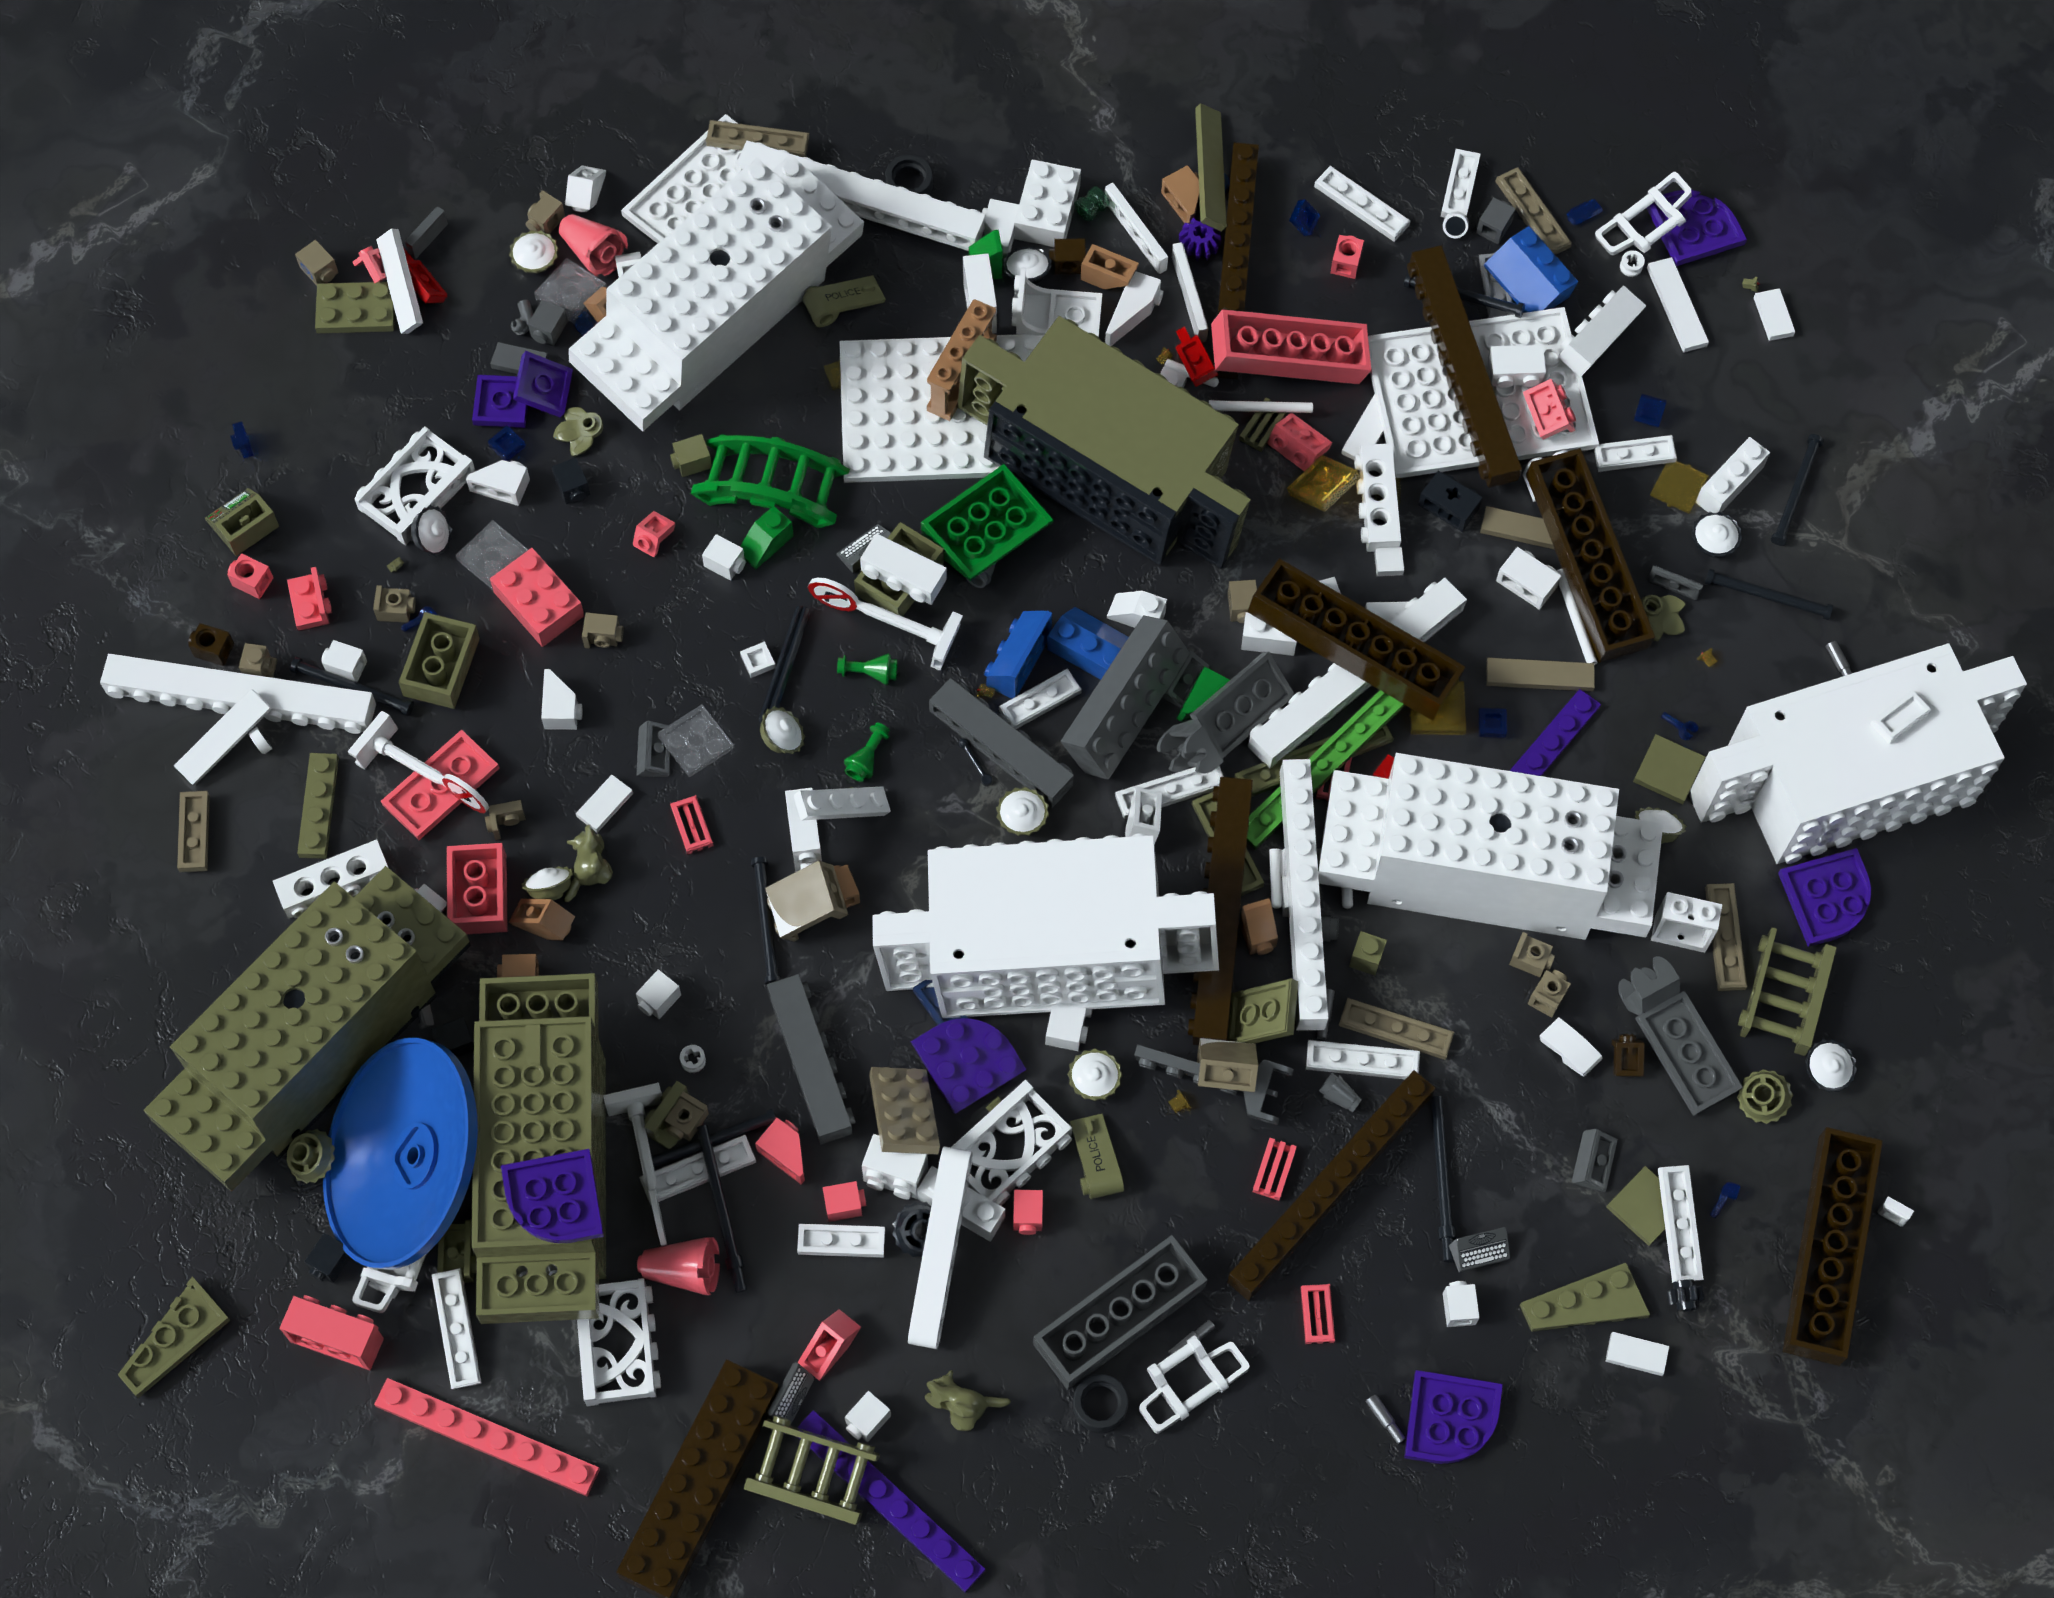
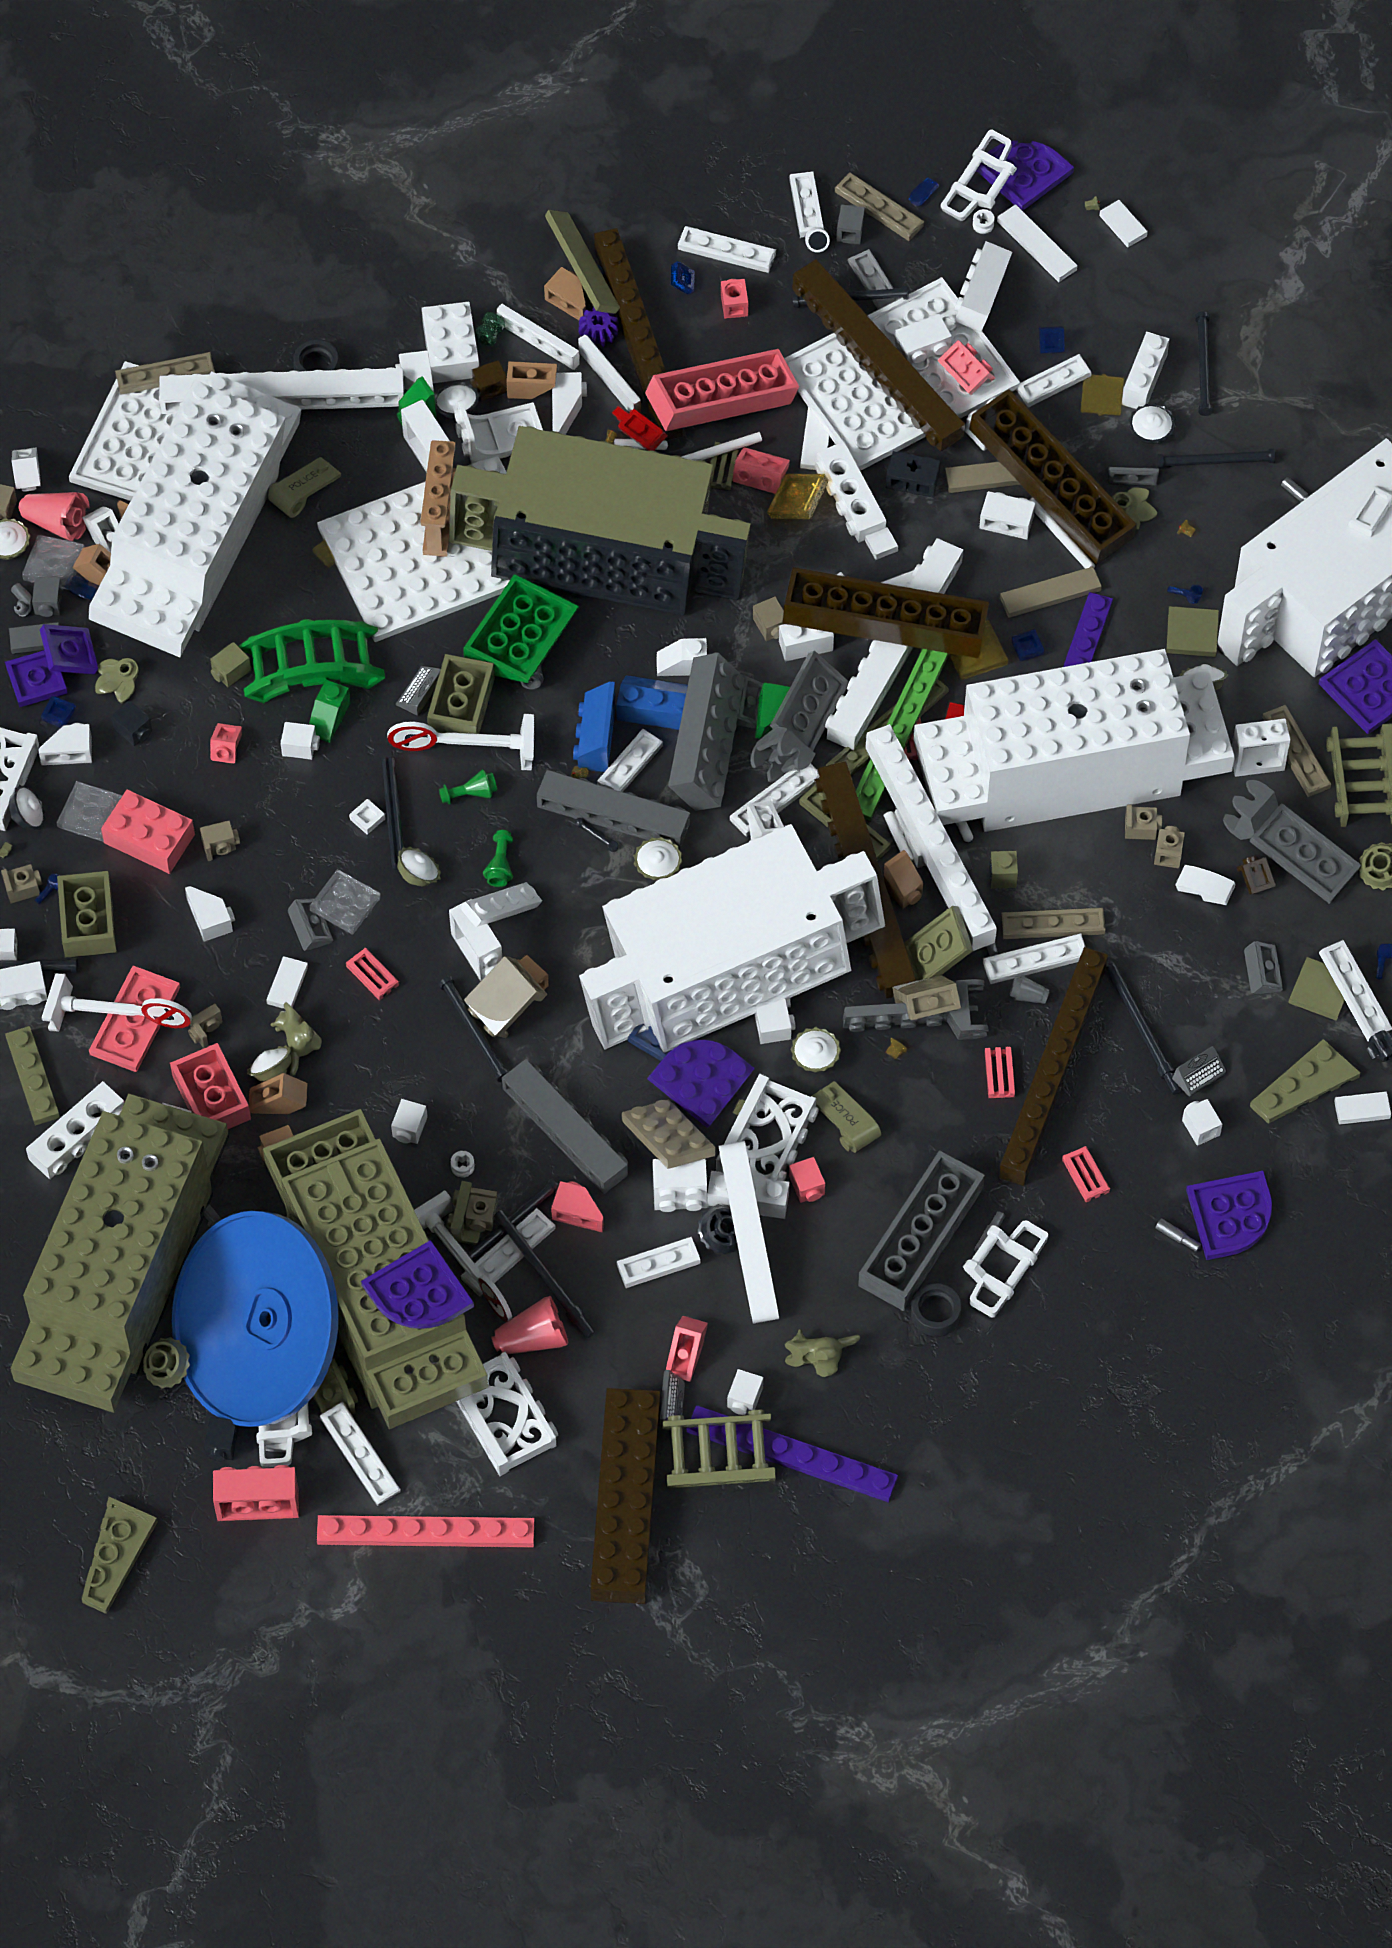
camera: 20 degrees left, 5 degrees down
coral brick [823,1181,866,1222] -> none
white brick [860,533,947,605] -> none
slope [1484,226,1578,313] -> none

